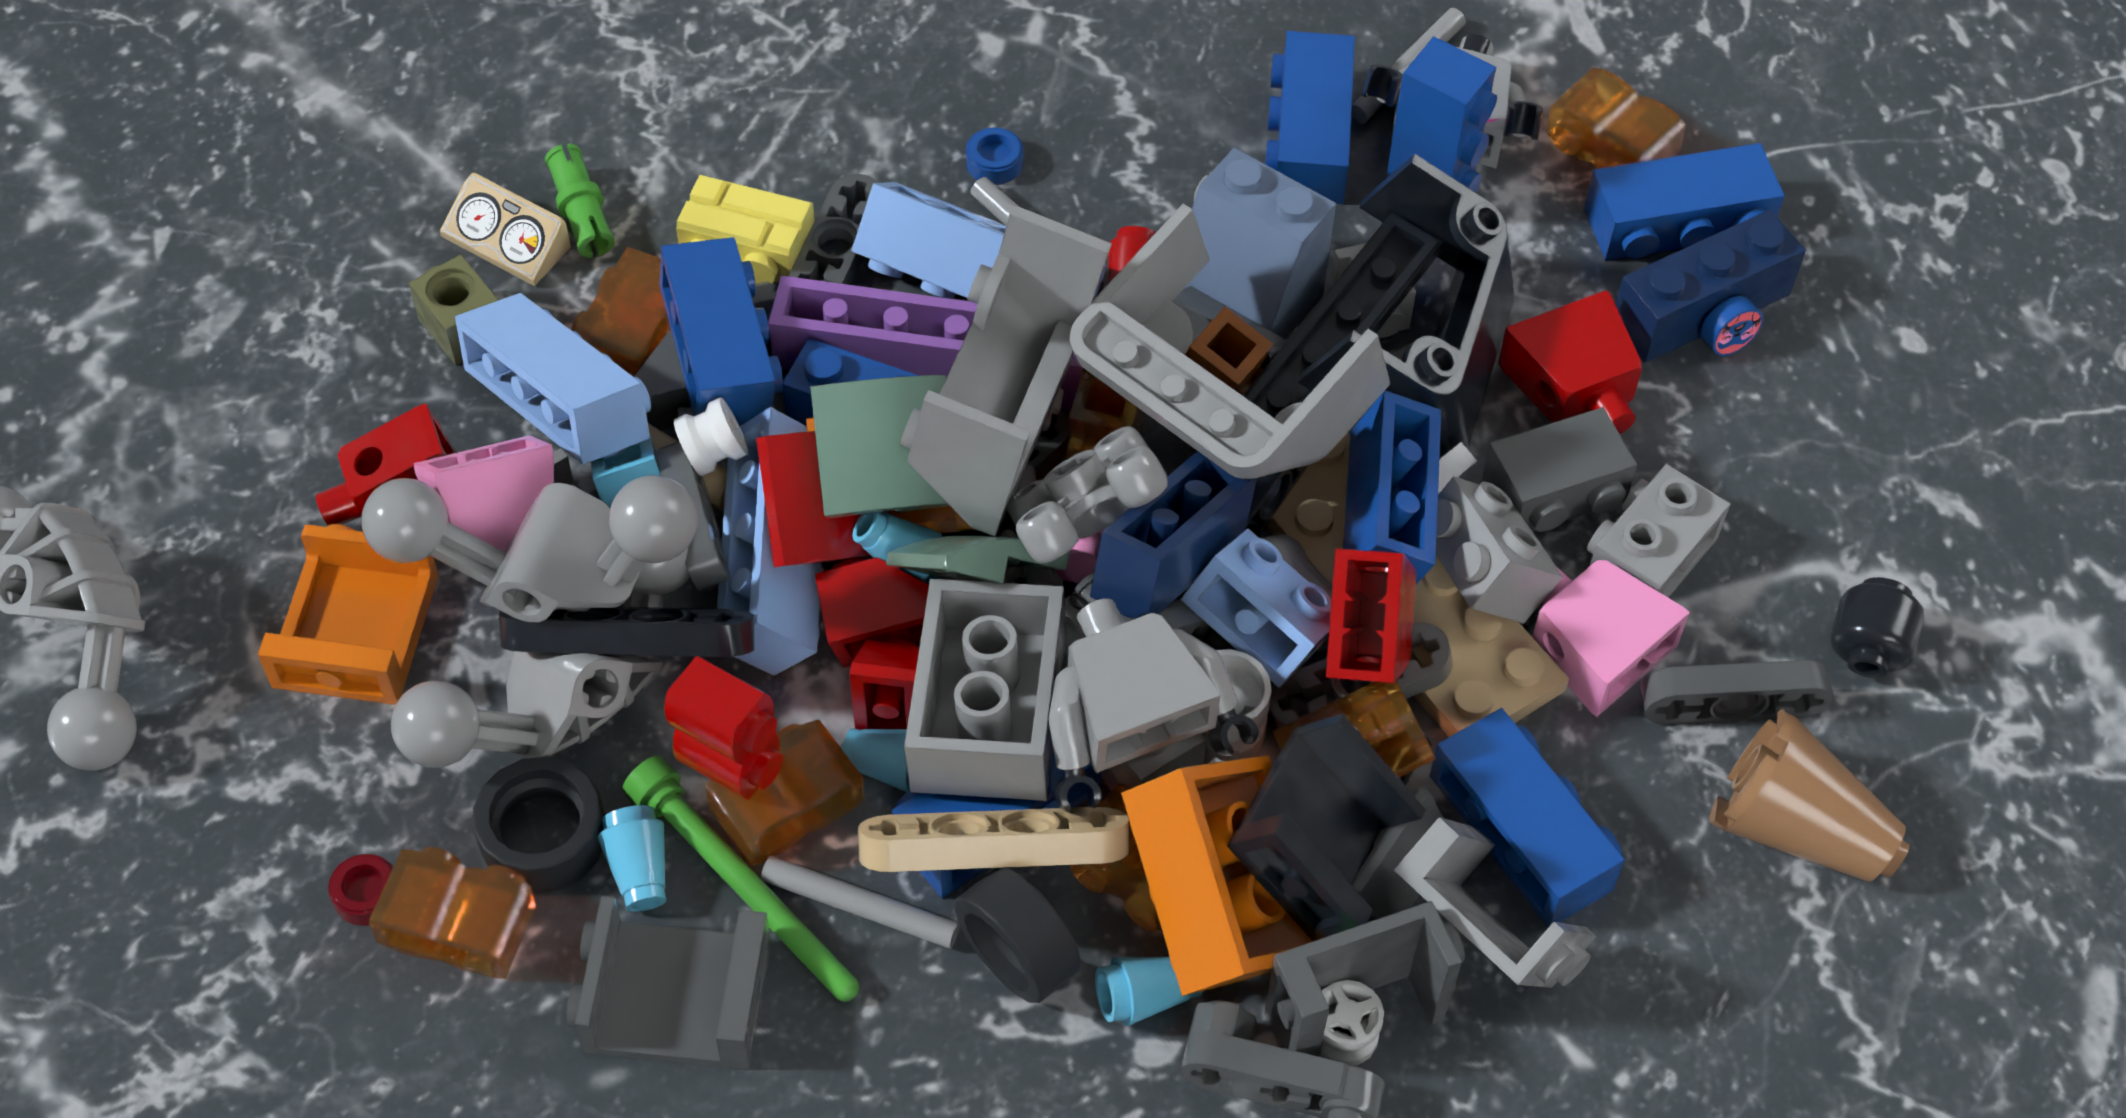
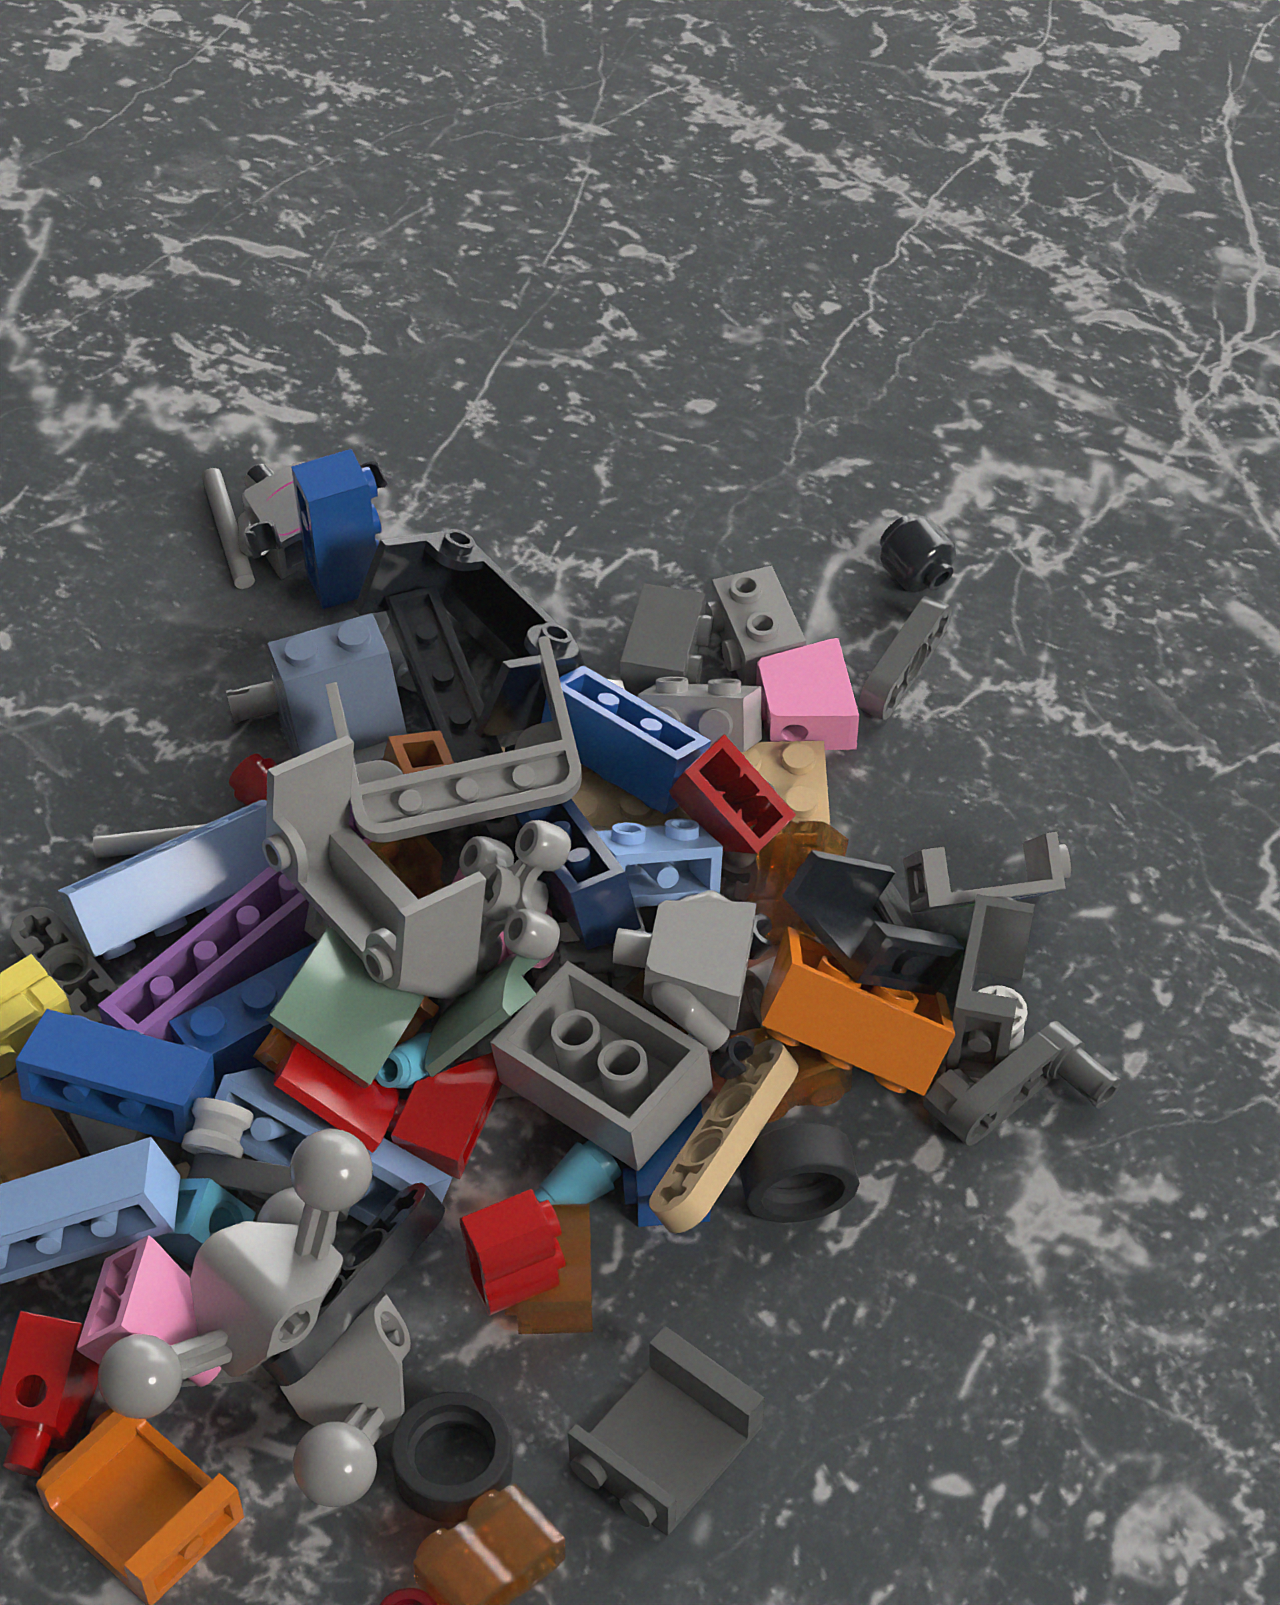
camera: 55 degrees left, 5 degrees down
medium azure cone [598,805,667,912] -> none
bright green piece [622,755,859,1002] -> none
light grey bar [761,856,960,949] -> none
red slope [849,639,920,730] -> none
blue tile [966,127,1023,185] -> none
medium azure cone [1095,957,1203,1026] -> none
blue brick [1265,31,1355,204] -> none
blue brick [1429,707,1625,928] -> none
red torso [1498,290,1642,434] -> none
clear orange brick [1546,67,1686,169] -> none
blue brick [1584,143,1785,261] -> none
dark blue brick [1615,209,1806,363] -> none
blue tile [1701,296,1763,356] -> none
medium nougat cone [1709,709,1910,882] -> none

